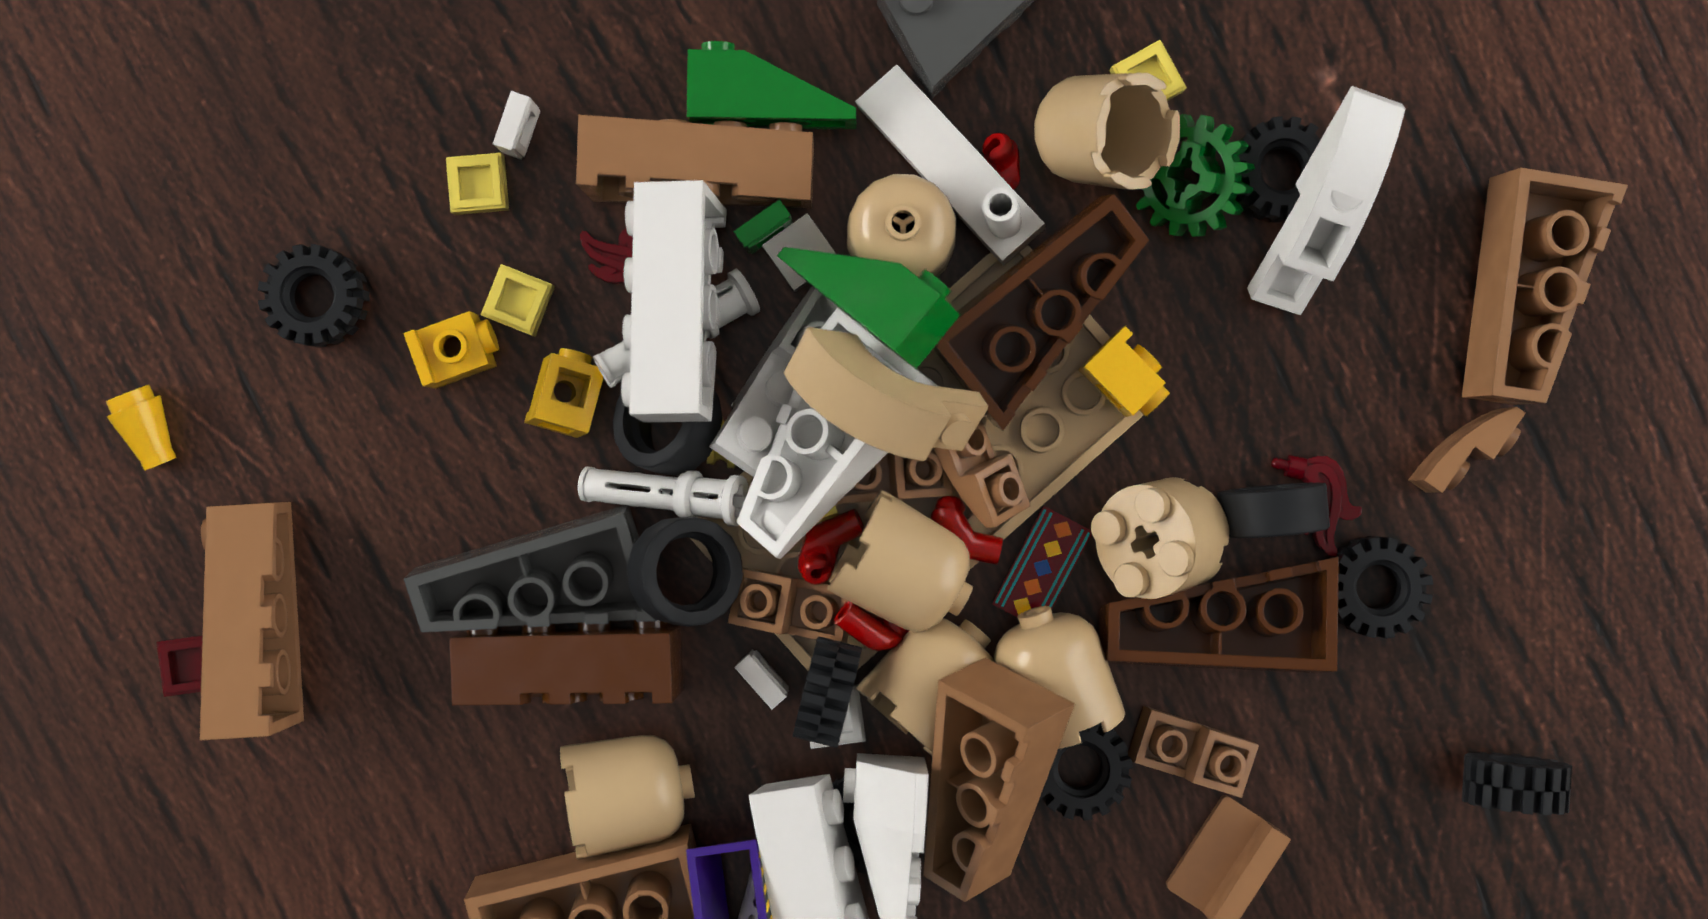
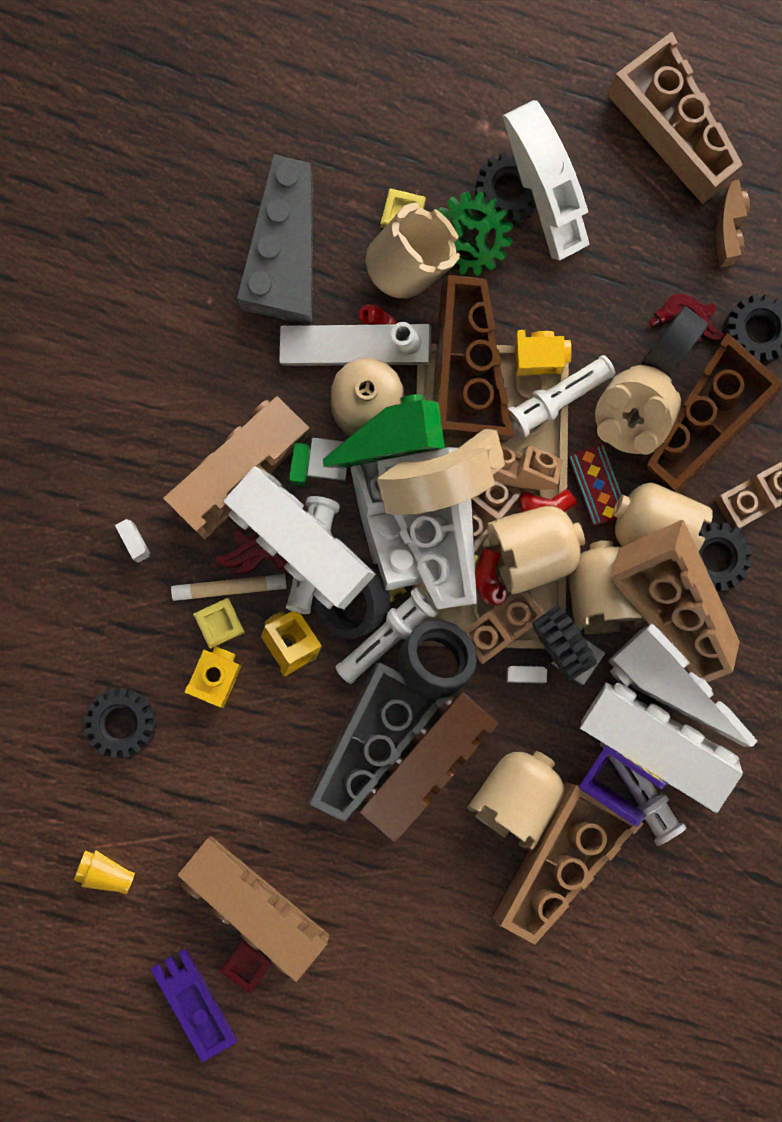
camera: 50 degrees left, 5 degrees down
light yellow tile [446,153,509,215] -> none
green slope [687,41,857,129] -> none
red arm [834,601,910,651] -> none
none -> dark purple hinge [151,948,238,1062]
none -> tan bar [171,574,287,601]
none -> white pin [508,355,616,439]

